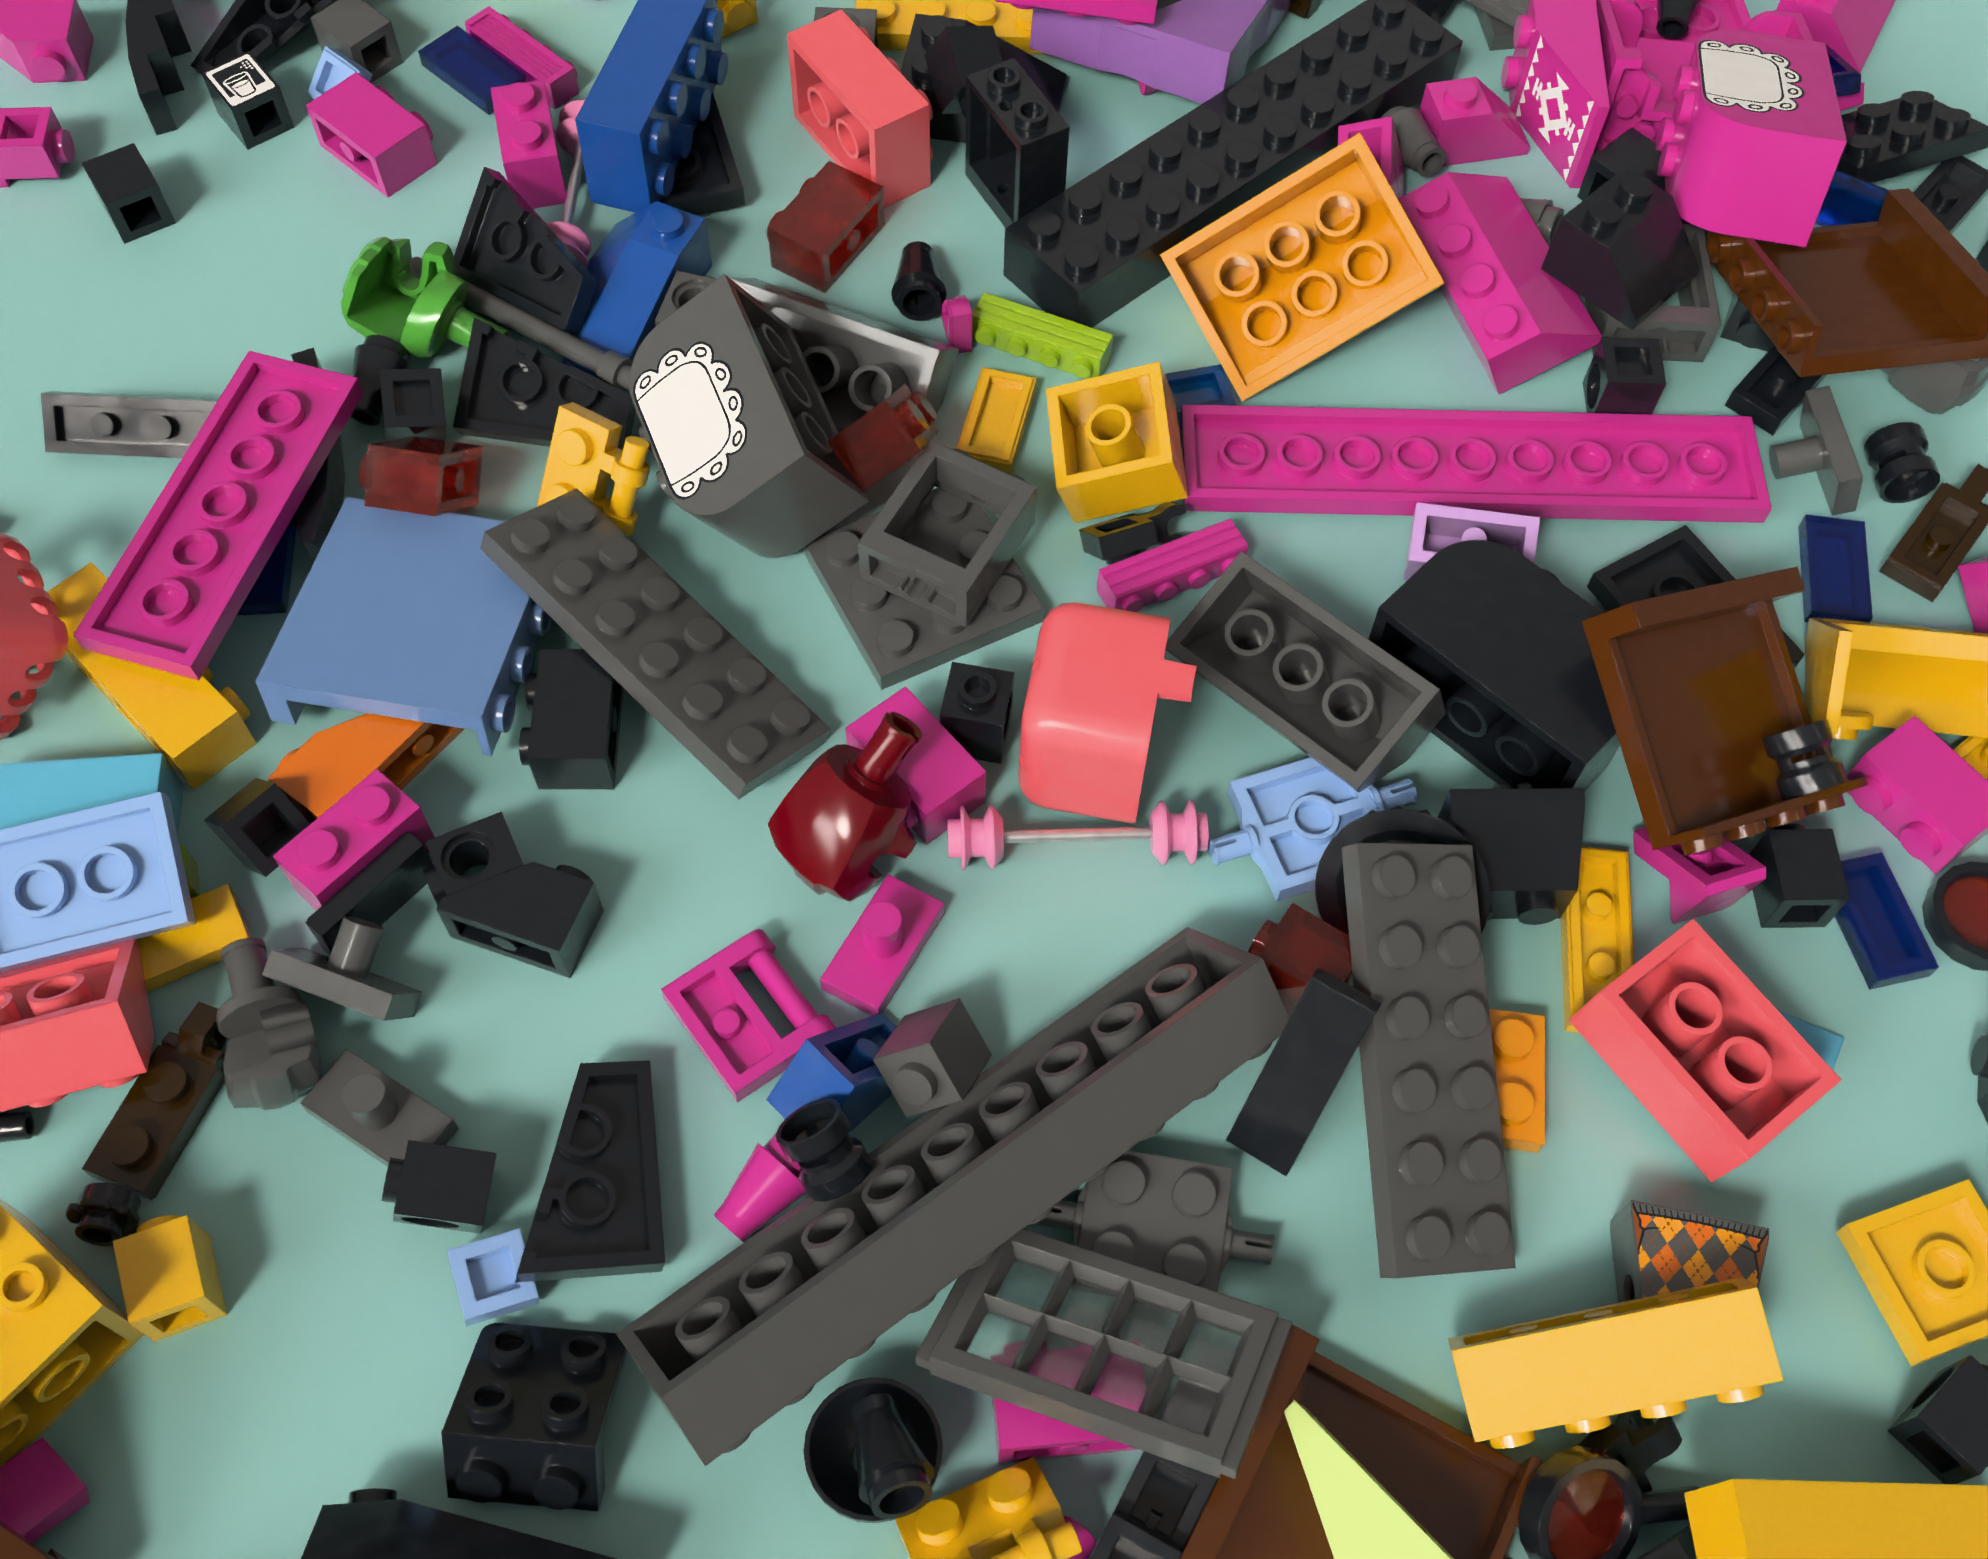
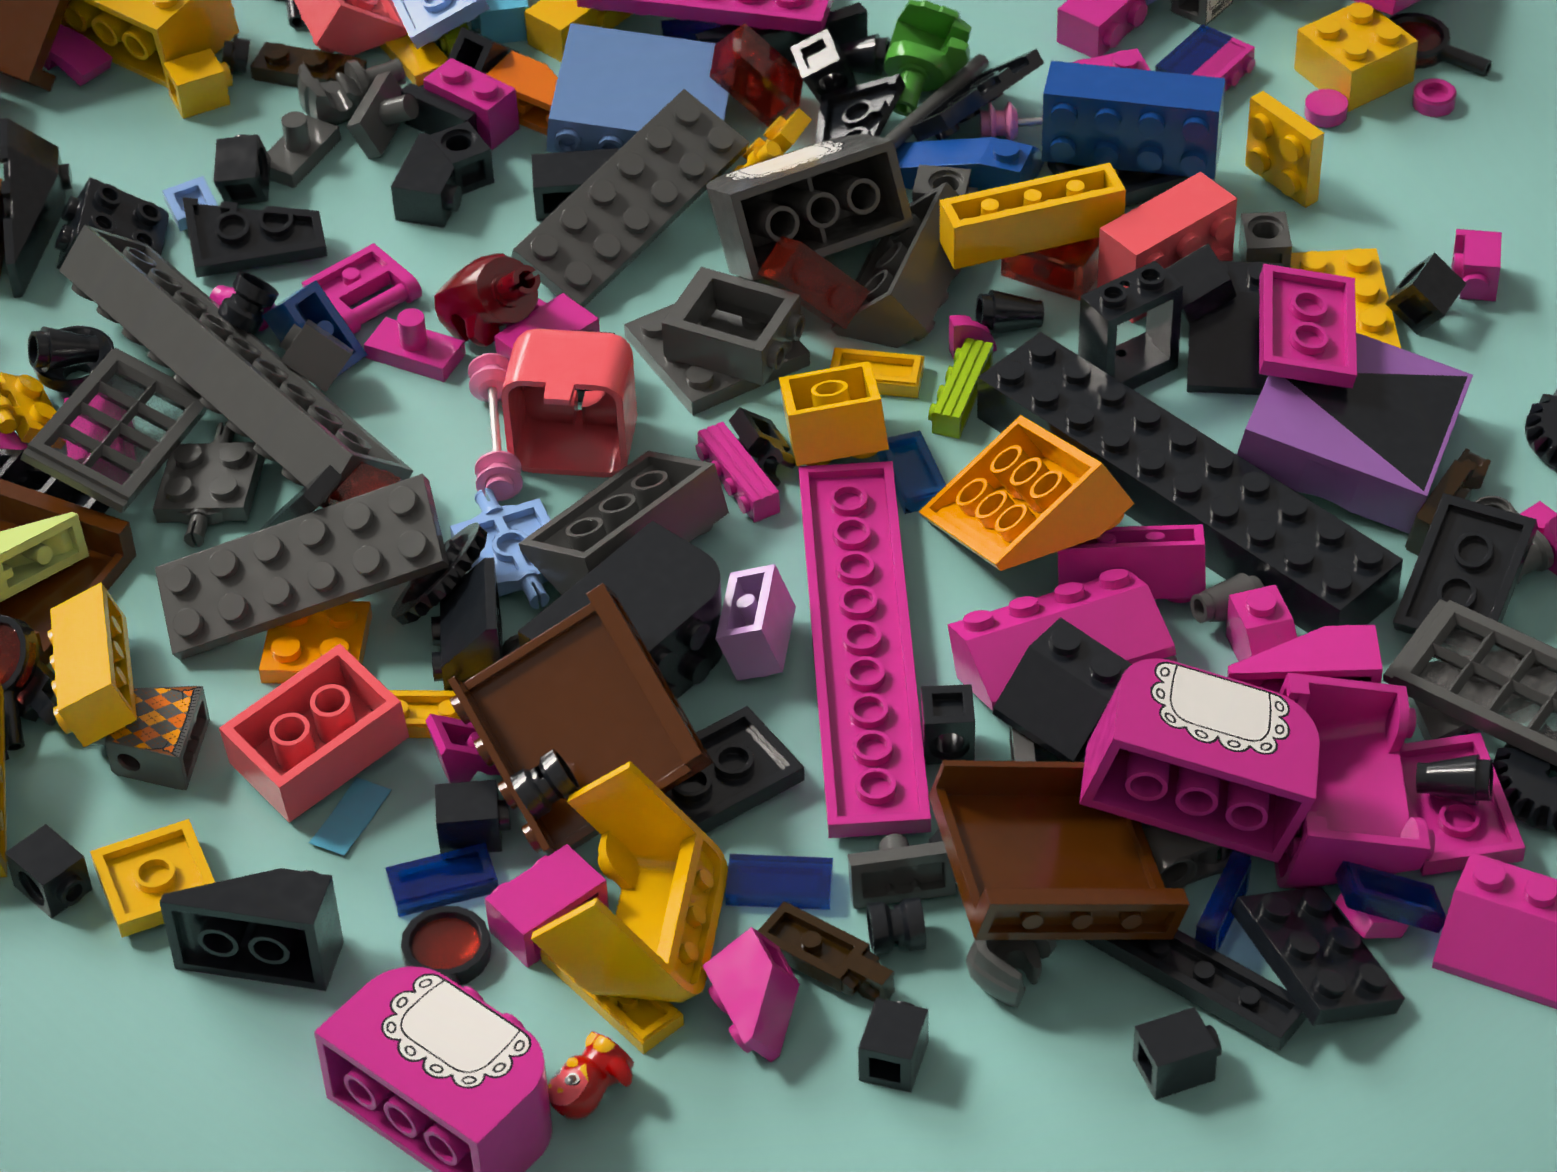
camera: 90 degrees right, 15 degrees down
none -> yellow brick [940,163,1126,269]

